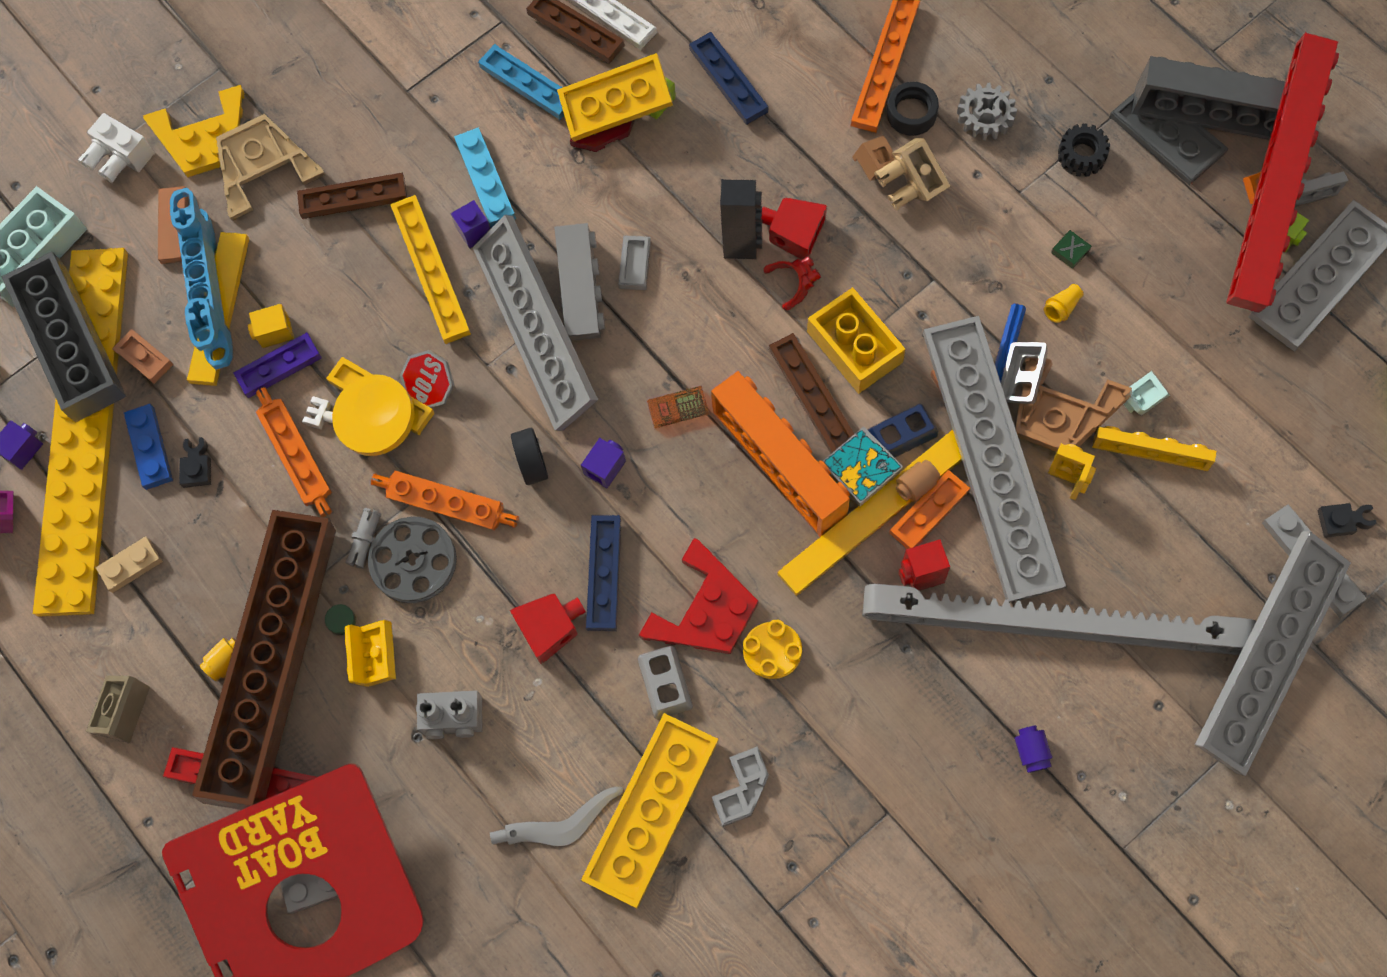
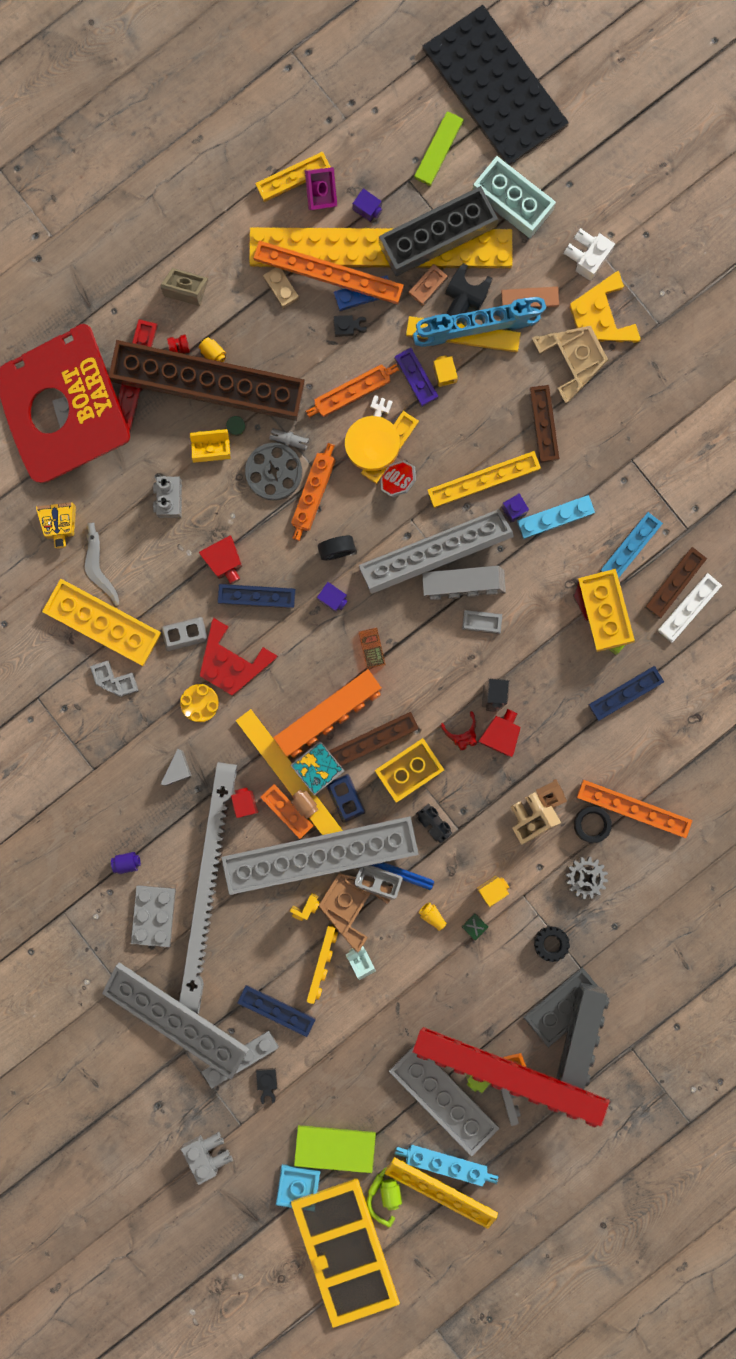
camera: 85 degrees right, 15 degrees up
none -> torso [36,502,76,548]
none -> light grey plate [131,885,176,947]
none -> light grey slope [161,749,192,786]
none -> red wheel [167,334,190,354]
none -> dark blue plate [237,985,316,1037]
none -> orange plate [253,240,404,305]
none -> black hinge [416,803,452,843]
none -> black connector [445,263,493,324]
none -> yellow brick [477,876,510,907]

